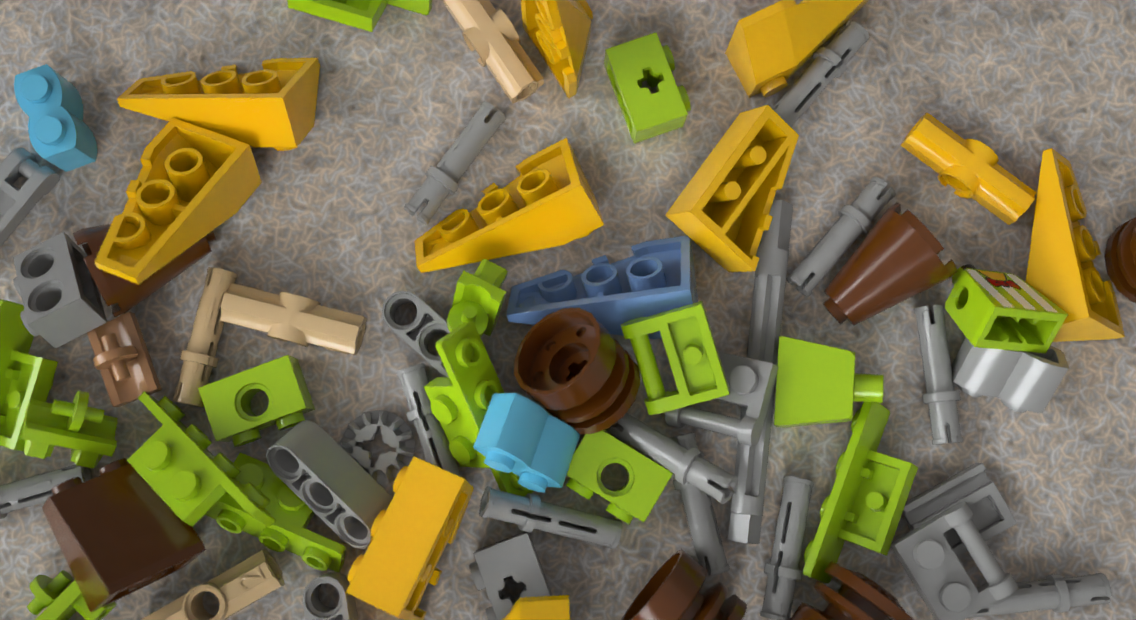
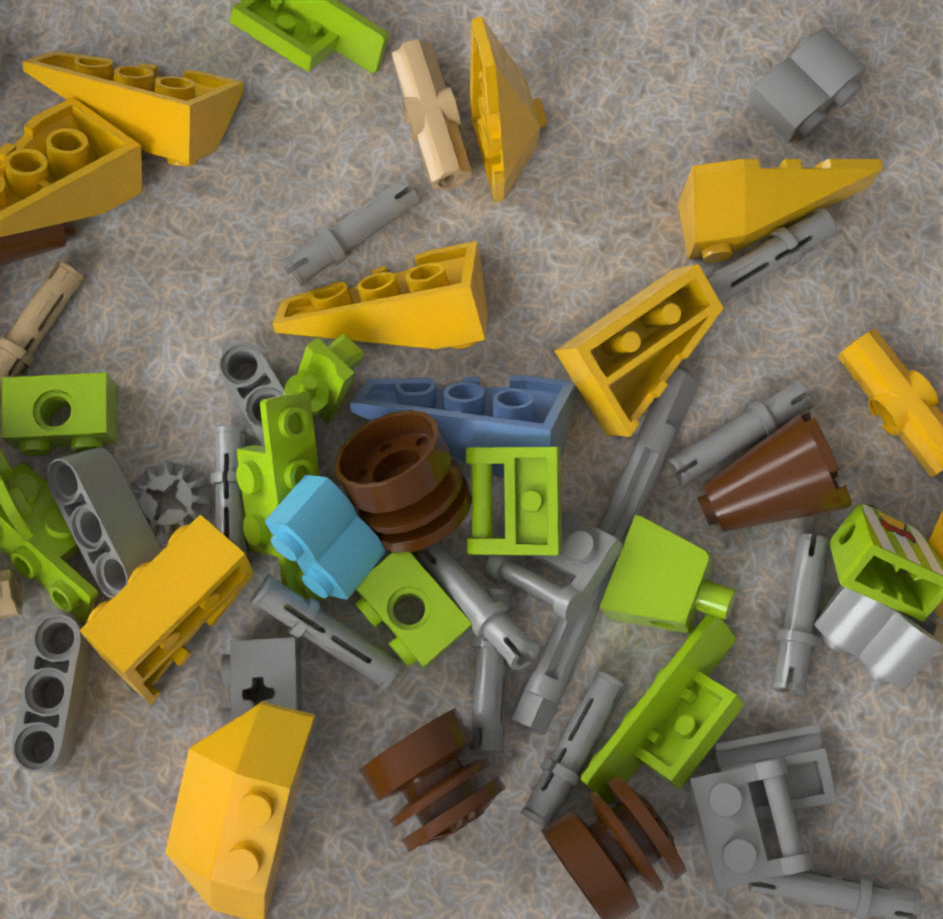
camera: 20 degrees right, 5 degrees down
tan piece [220,283,367,356] -> none
lime brick [604,32,691,144] -> none

